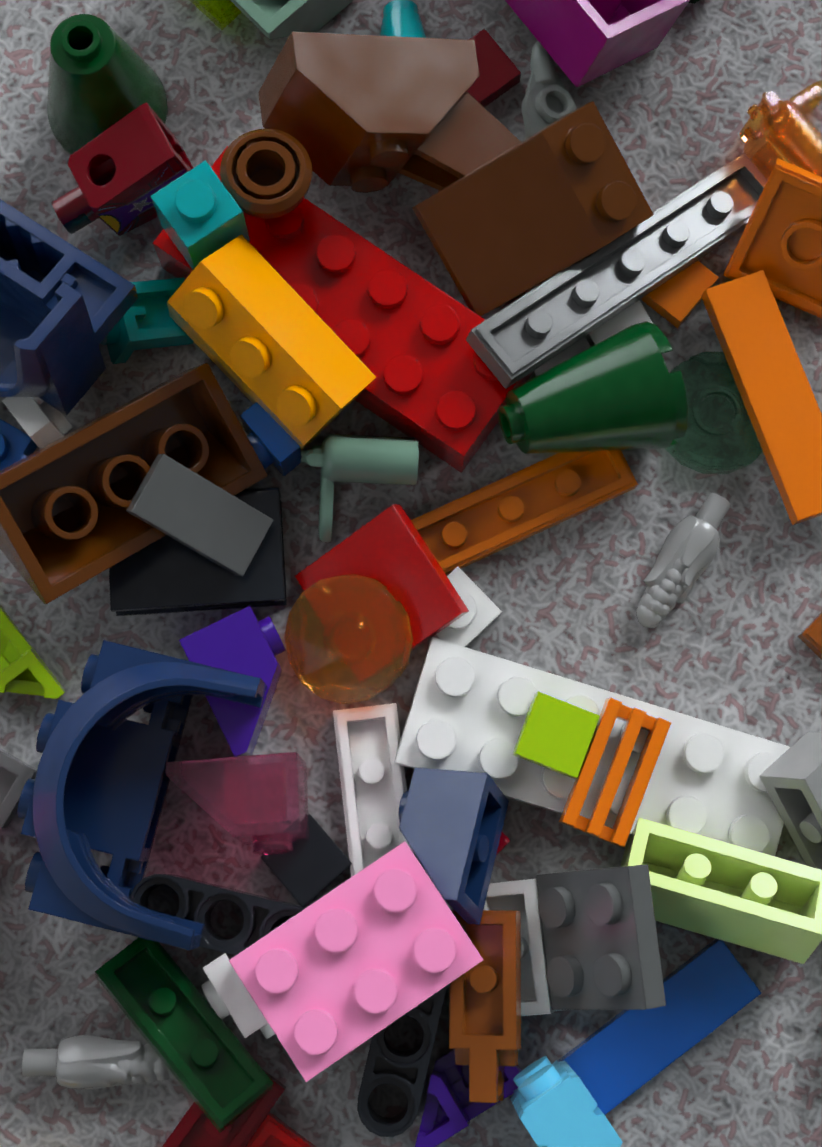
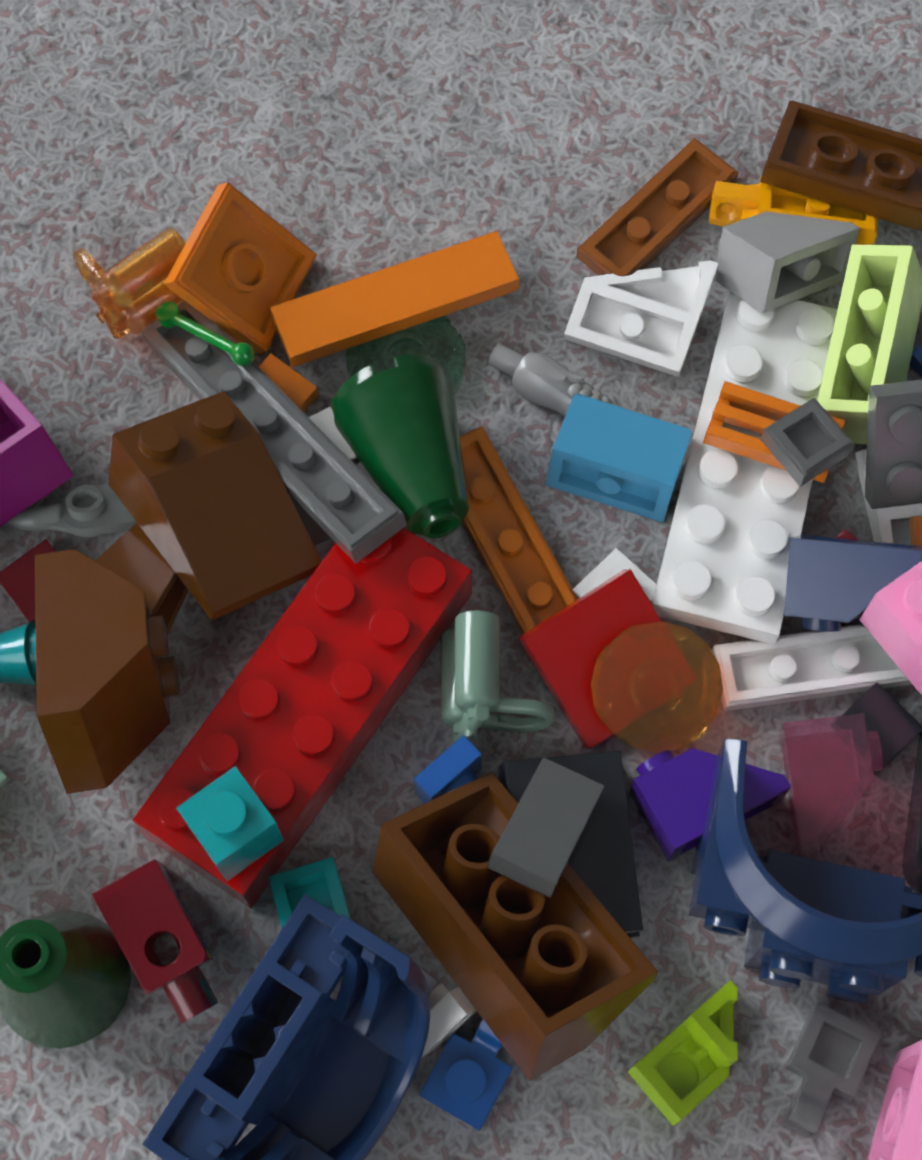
camera: 90 degrees left, 10 degrees down
light orange slope [167,234,376,450] -> none
reddish brown brick [220,129,312,219] -> none
lime tile [512,691,600,779] -> none
none -> green hinge [155,301,255,366]
none -> dark azure panel [546,394,692,523]
none -> white wing [564,260,719,377]
none -> dark grey tile [760,398,855,487]

